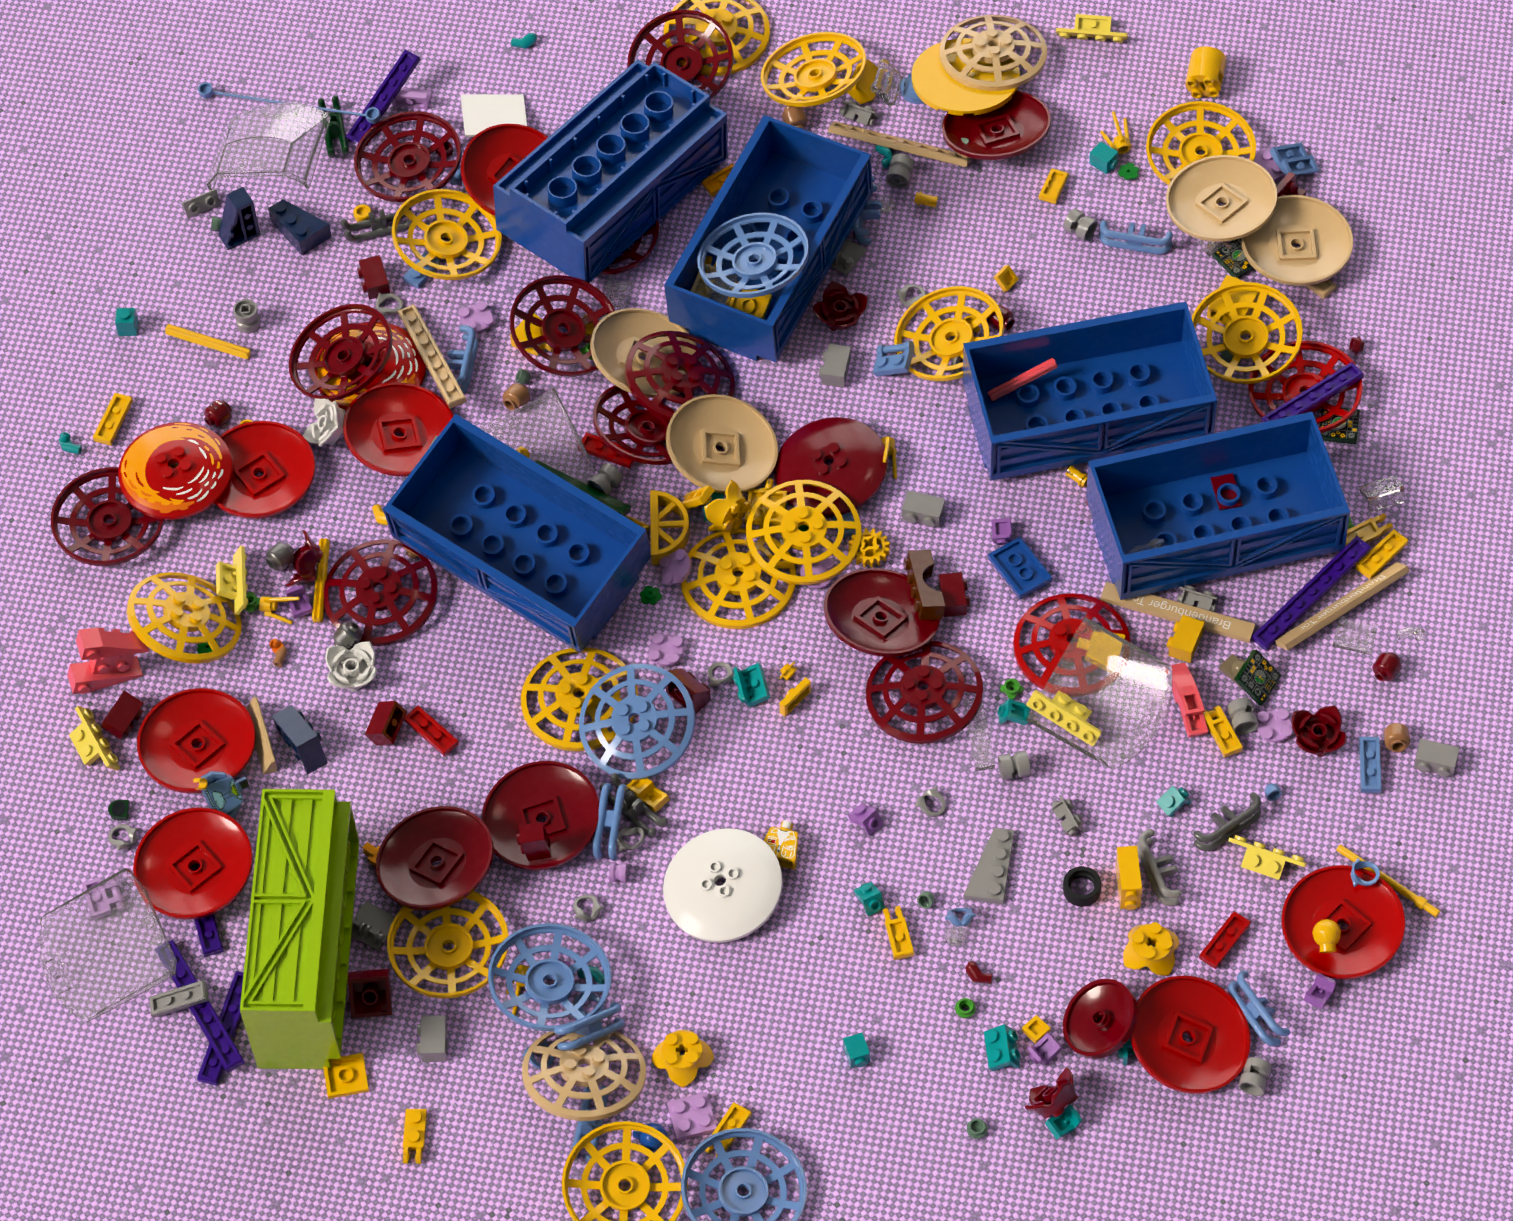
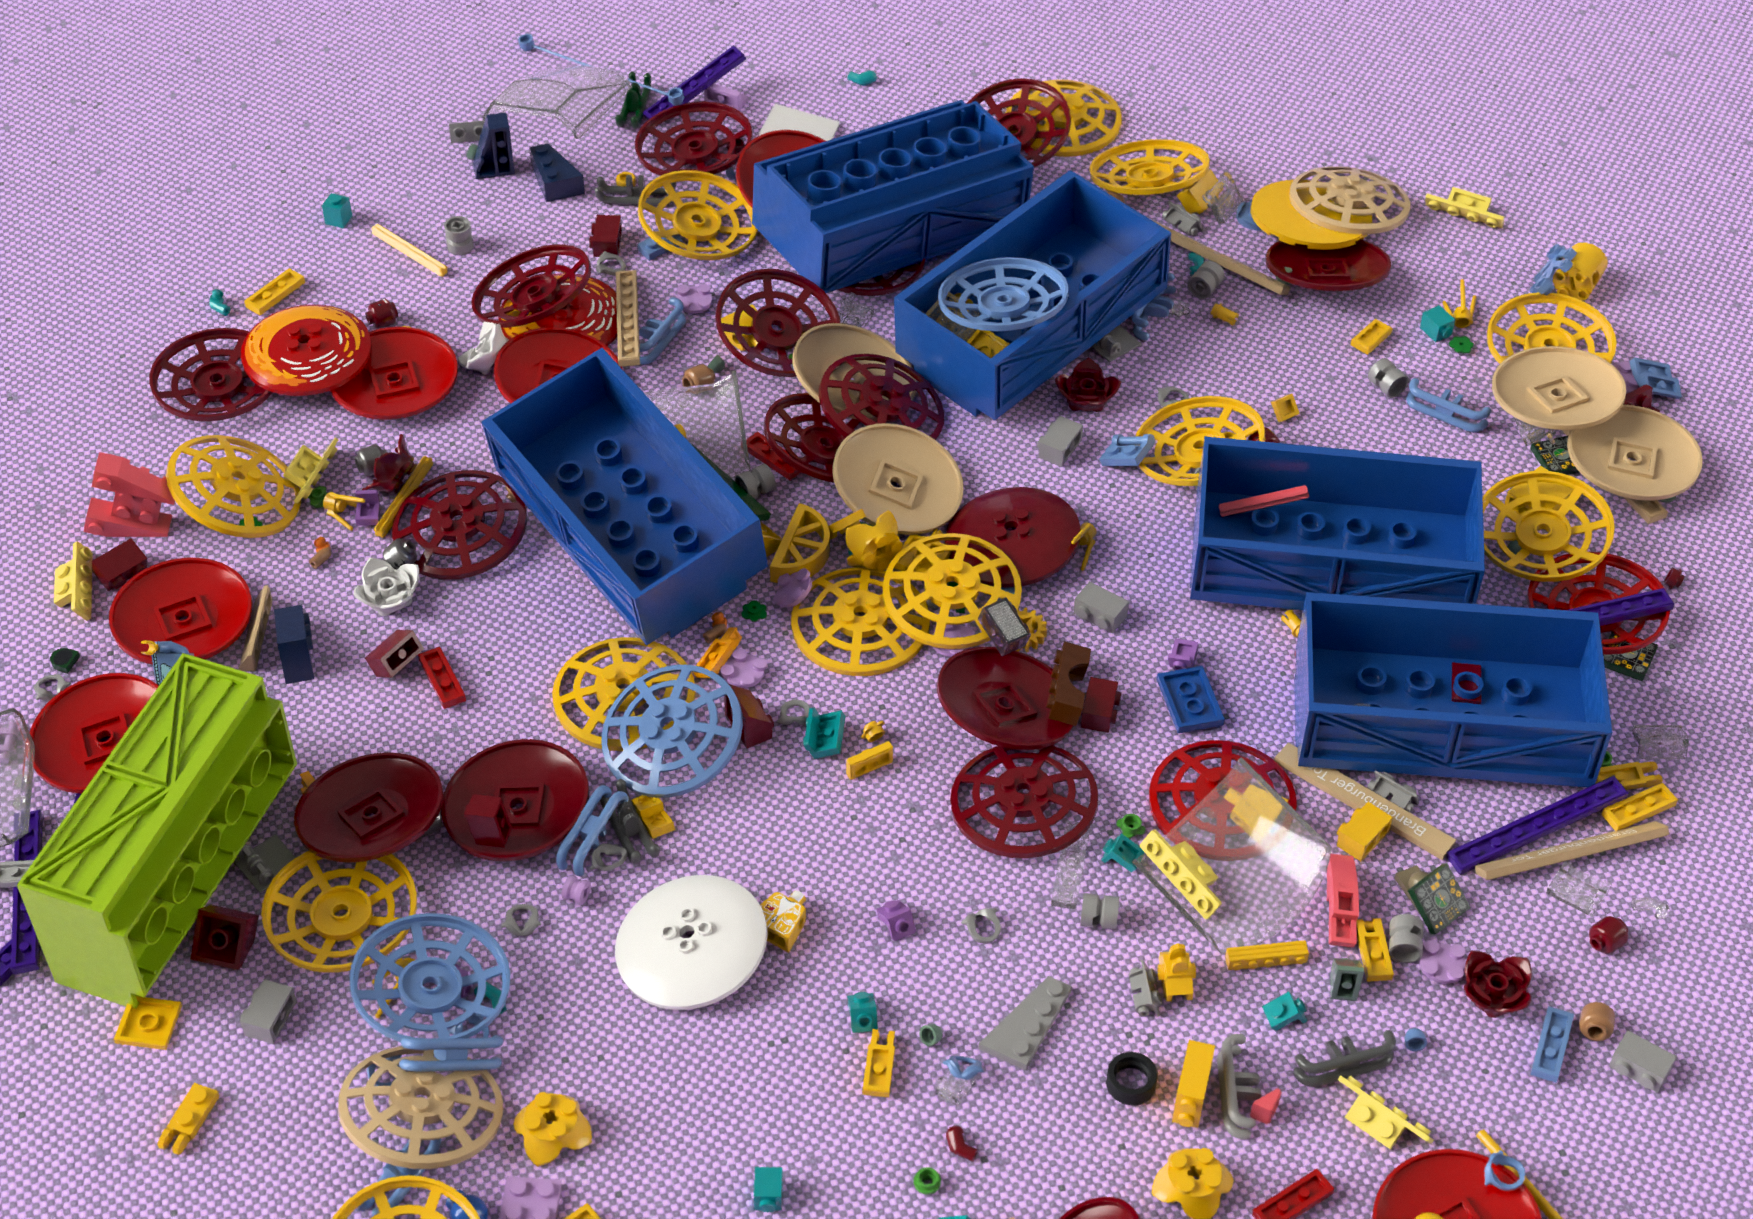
camera: 15 degrees right, 10 degrees down
none -> light orange hinge [693,627,742,678]
none -> medium nougat arm [703,612,727,644]
none -> brick [978,598,1031,656]
none -> yellow hinge [1157,943,1196,1002]
none -> yellow piece [1225,940,1309,971]
none -> coral slope [1250,1088,1282,1125]
none -> sand green slope [1330,958,1364,1001]
none -> medium blue plant [1529,244,1577,295]

